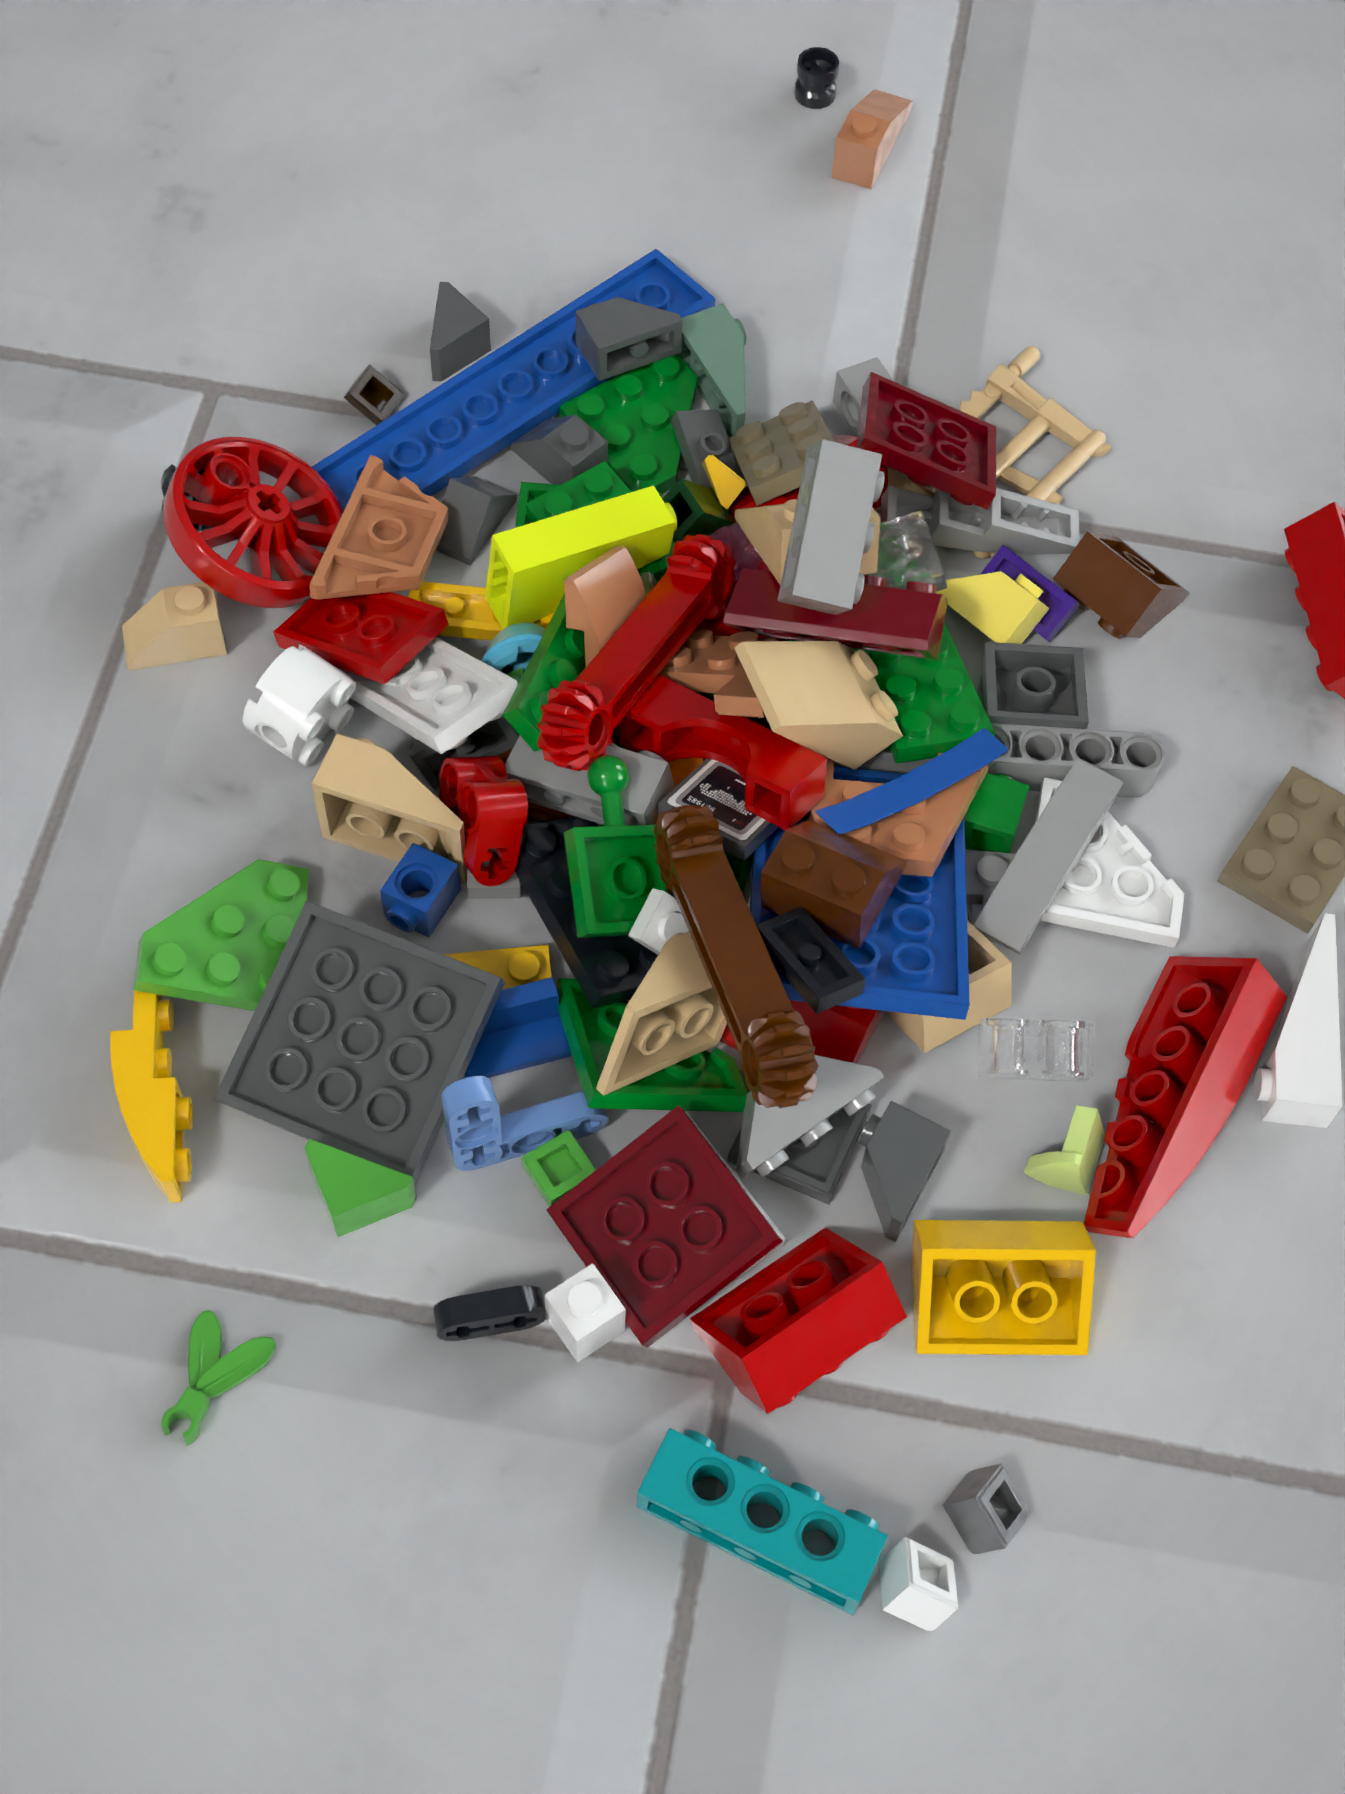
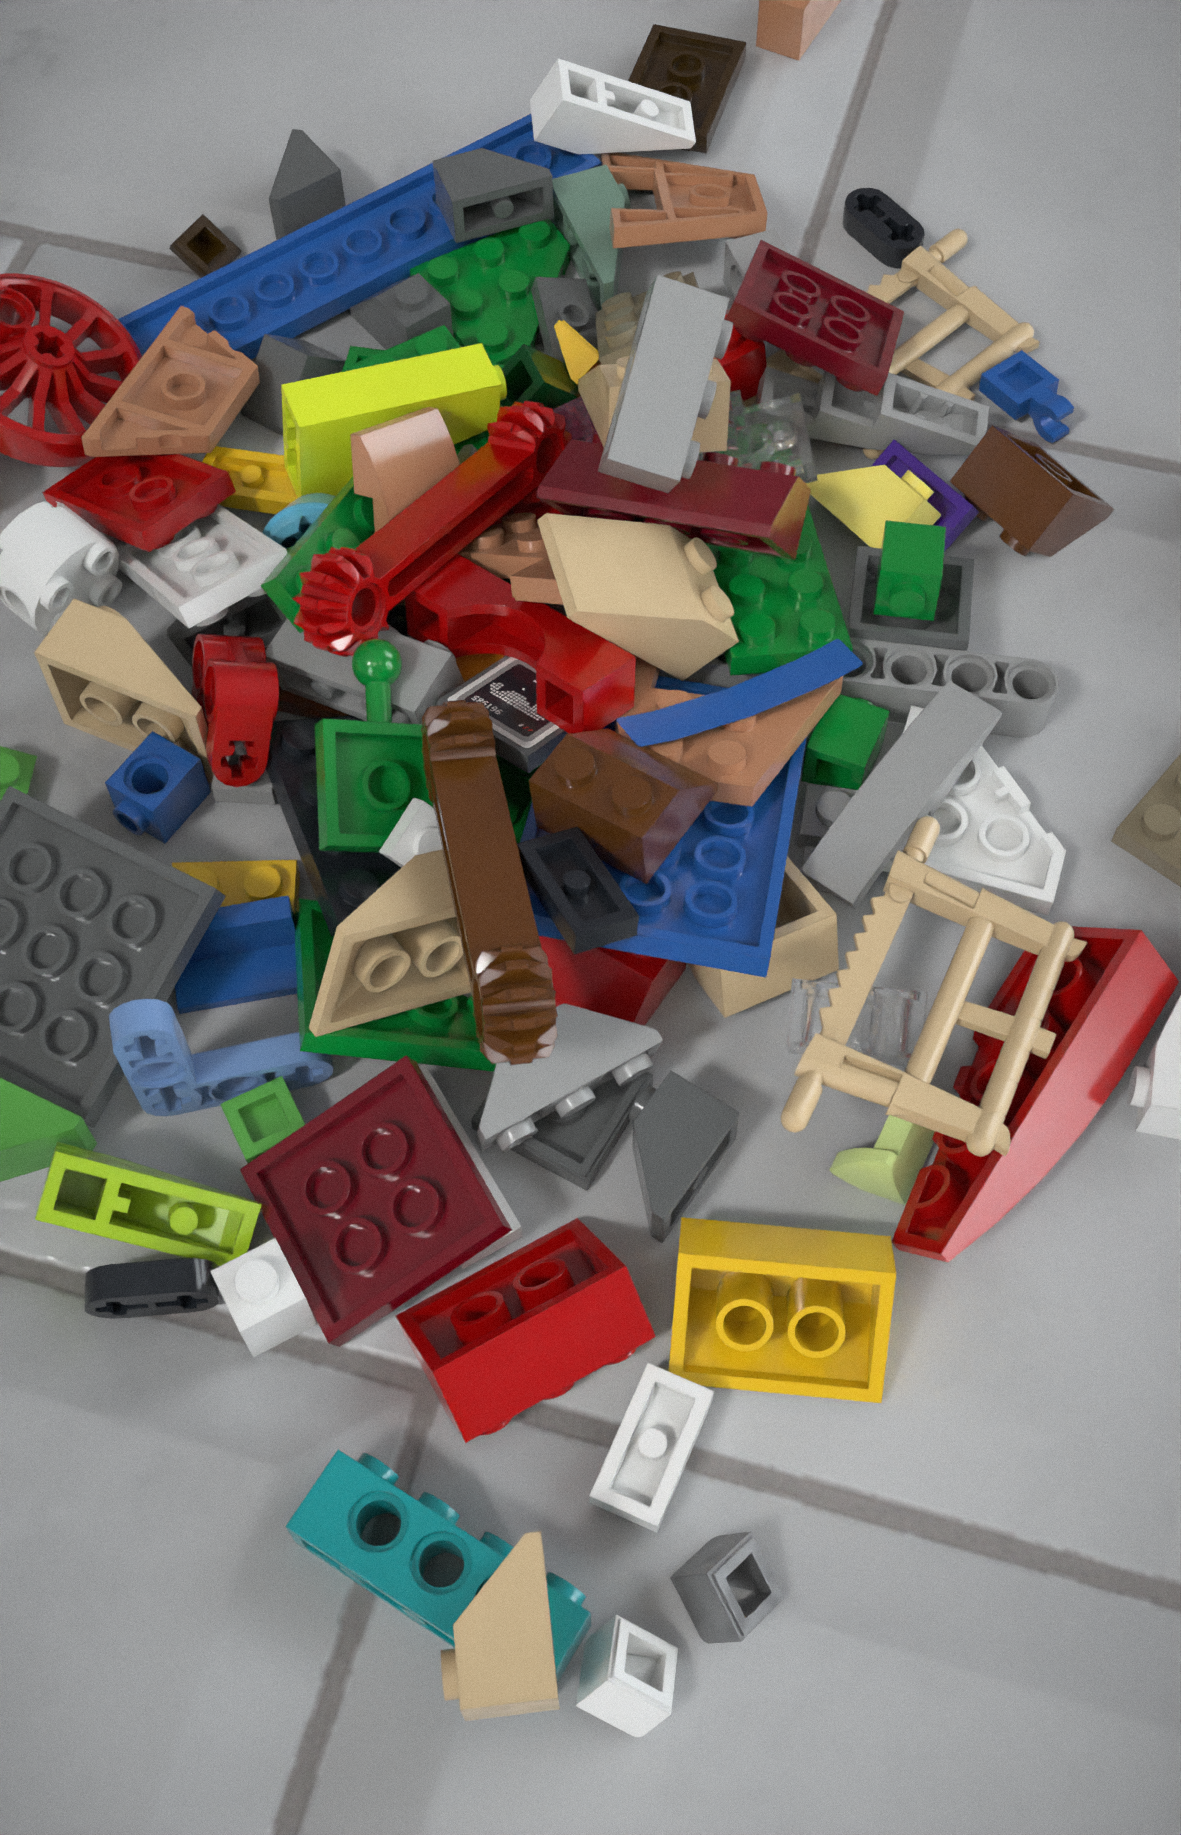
camera: 10 degrees right, 0 degrees up
none -> lime slope [35,1142,262,1266]
none -> tan slope [441,1531,560,1721]
none -> white slope [530,58,696,154]
none -> white plate [589,1363,714,1533]
none -> nougat wing [600,153,768,248]
none -> dark brown plate [628,24,746,154]
none -> tan piece [780,816,1087,1157]
none -> black beam [842,188,925,269]
none -> green brick [873,520,946,621]
none -> blue plate [979,350,1074,443]

